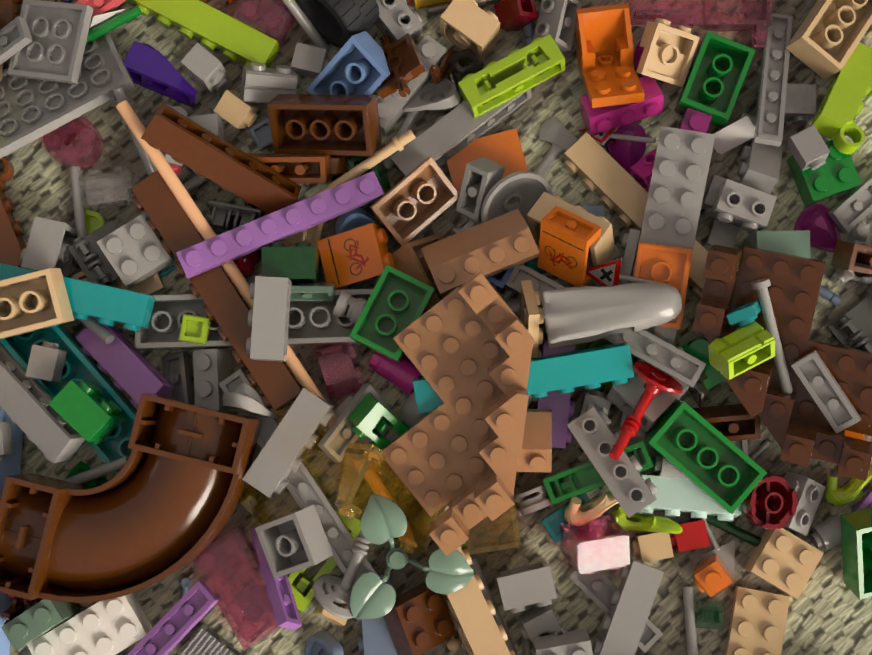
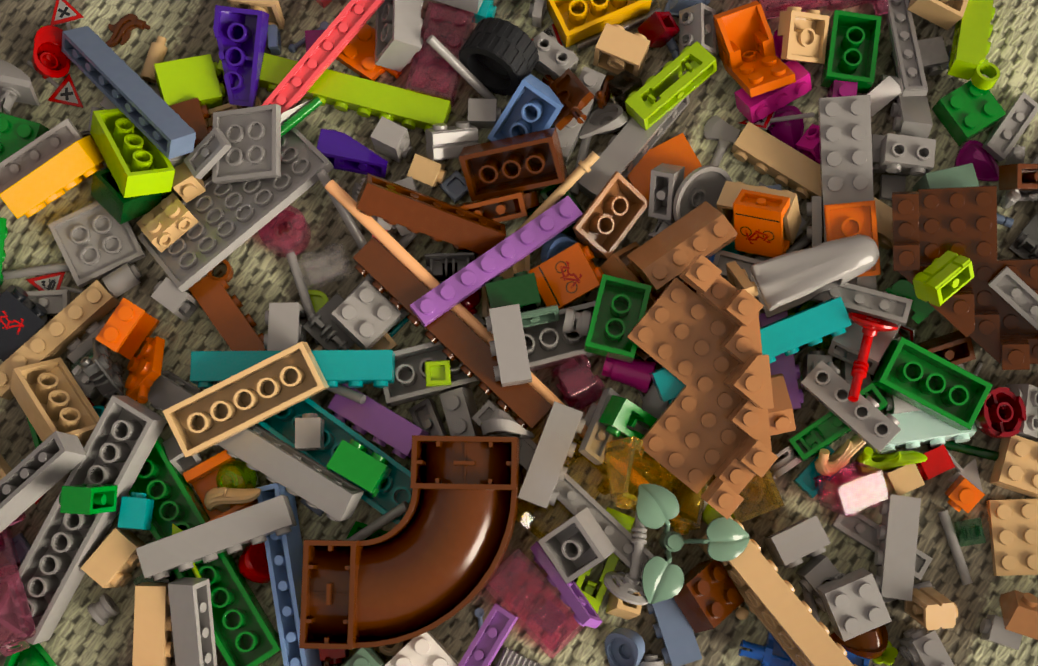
camera: 10 degrees left, 5 degrees down
piece [586,258,662,287] -> none
teal plate [726,299,761,327] -> none
light grey bar [751,278,793,394] -> none
light grey brick [787,125,830,171] -> none

